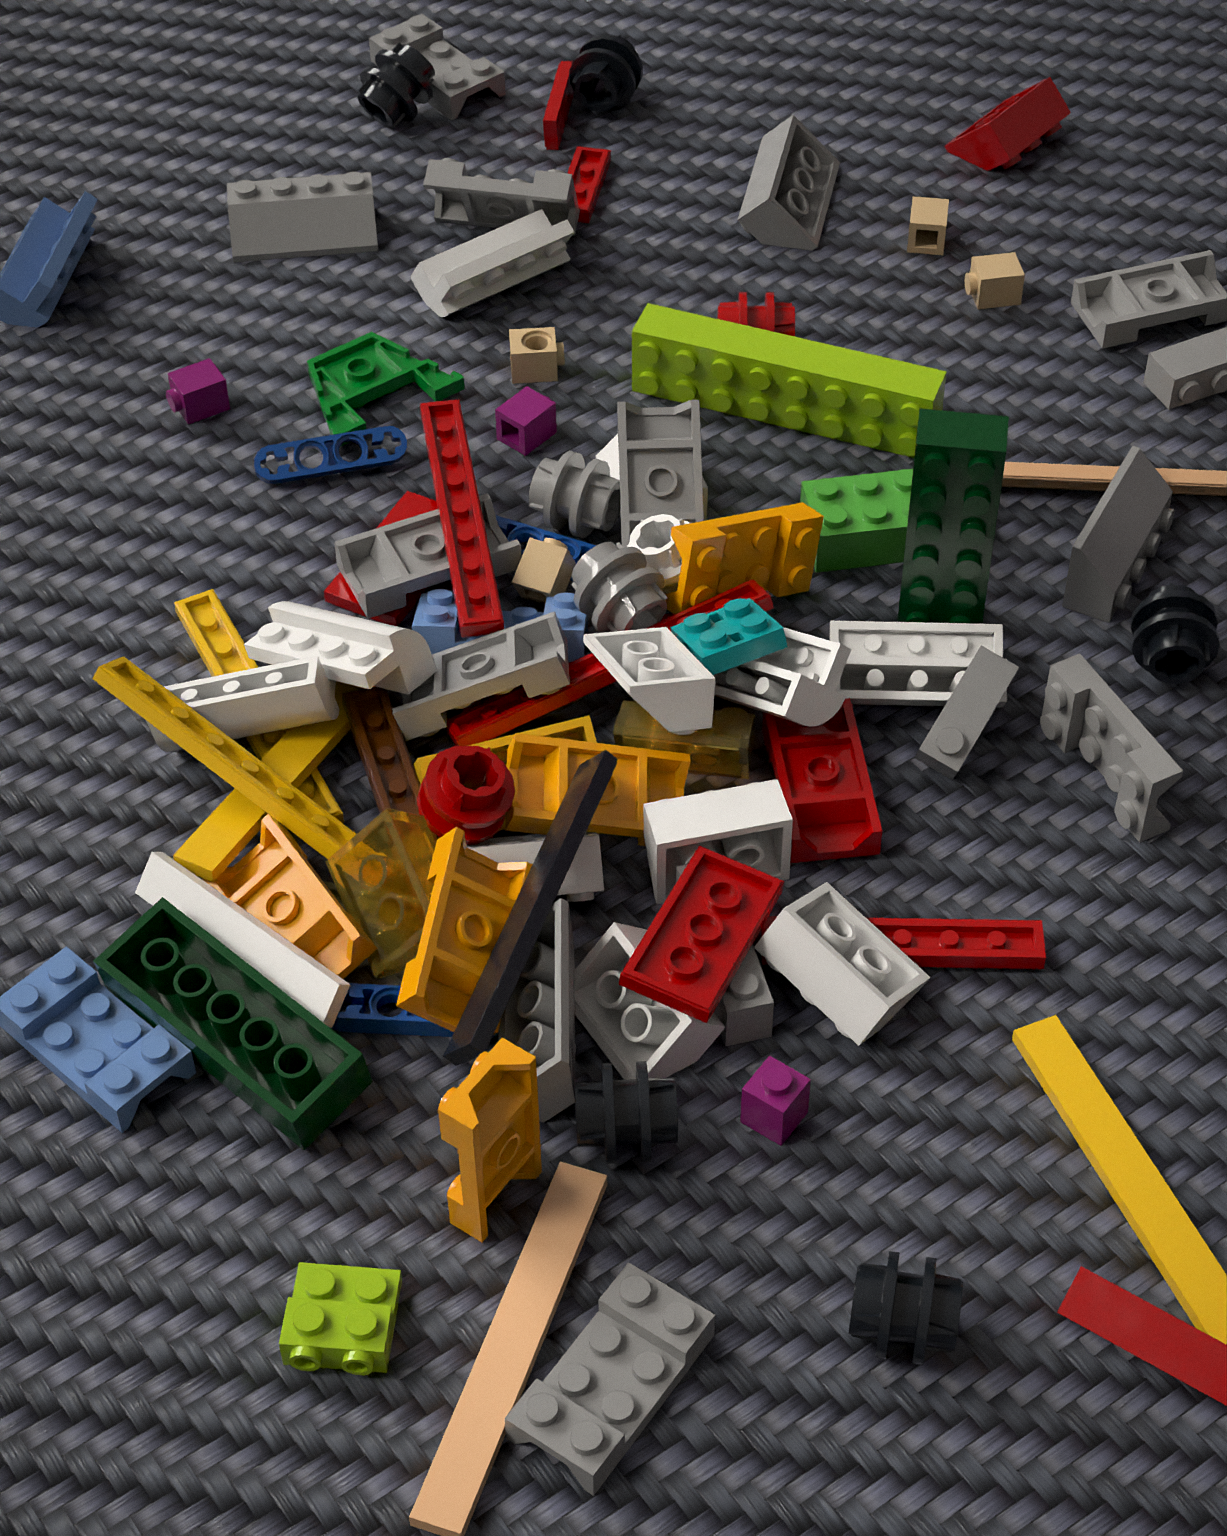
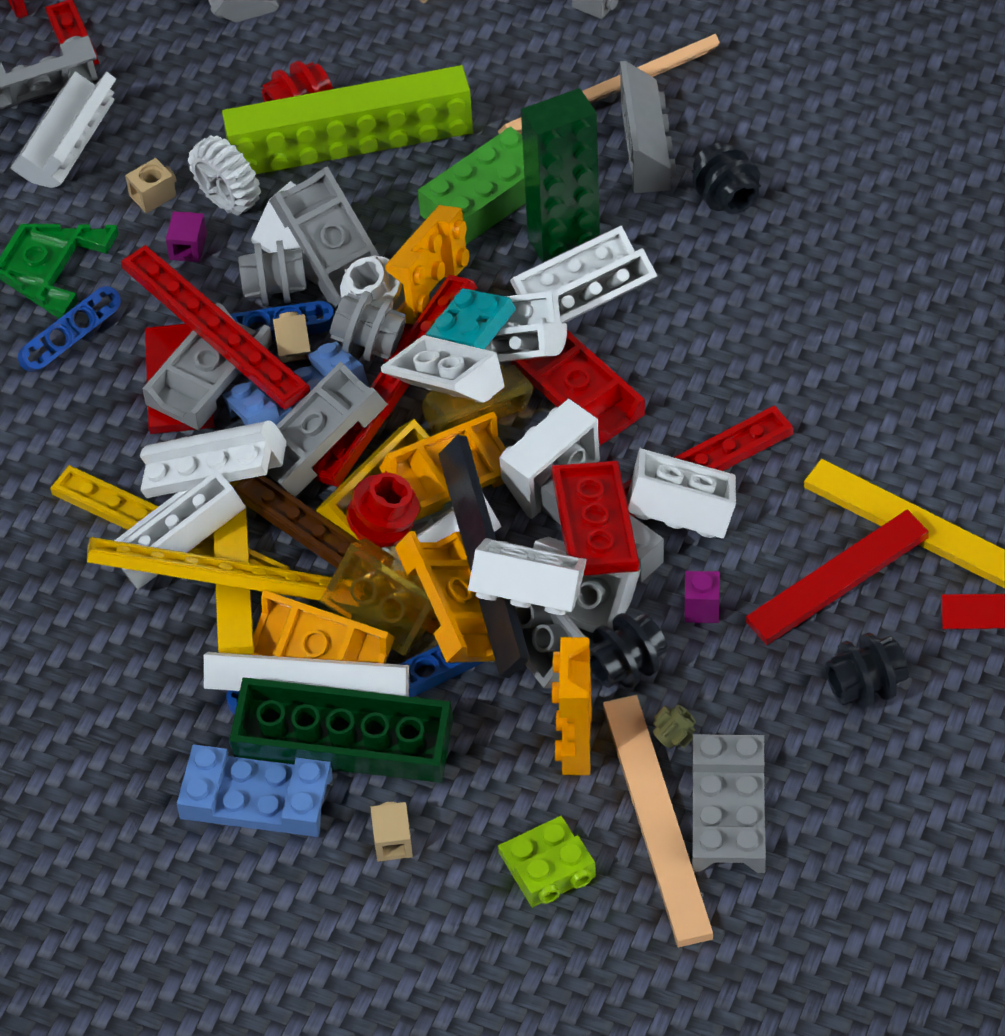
camera: 30 degrees left, 5 degrees up
light grey slope [914,645,1019,780] -> none
light grey piece [1040,653,1183,843] -> none
none -> white gear [188,135,261,216]
none -> tan brick [370,802,413,862]
none -> white slope [468,538,587,615]
none -> olive gear [653,705,696,748]
none -> red tile [746,509,929,645]

